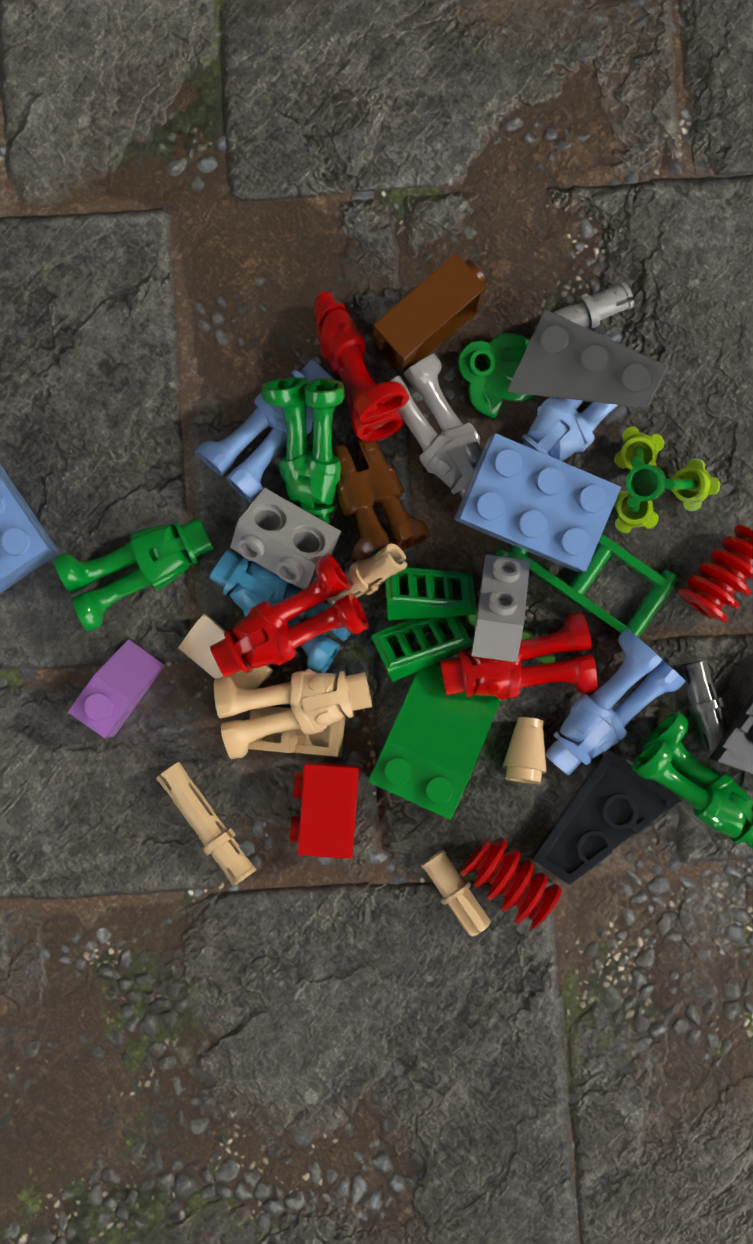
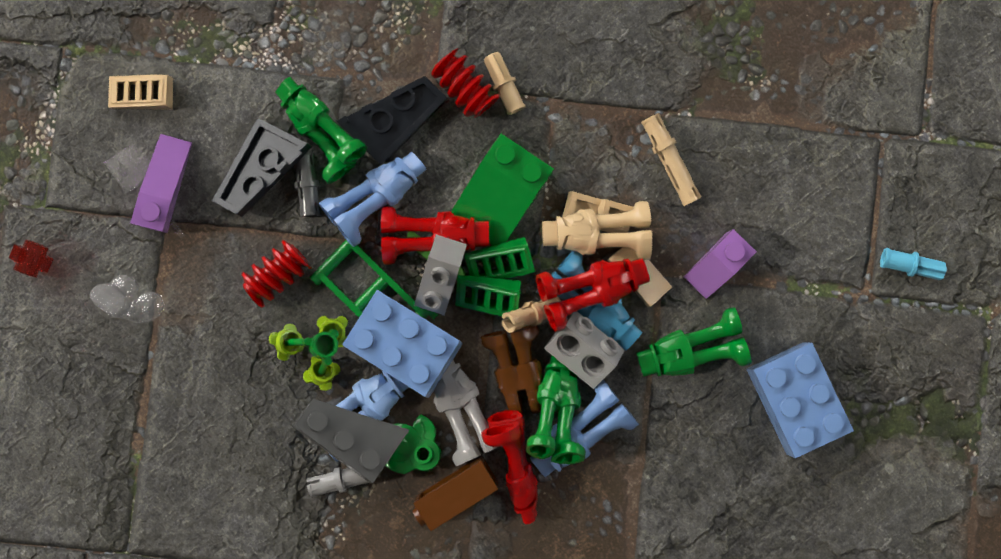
camera: 175 degrees left, 0 degrees up
red brick [289,761,359,859] -> none
tan cone [502,717,547,784] -> none

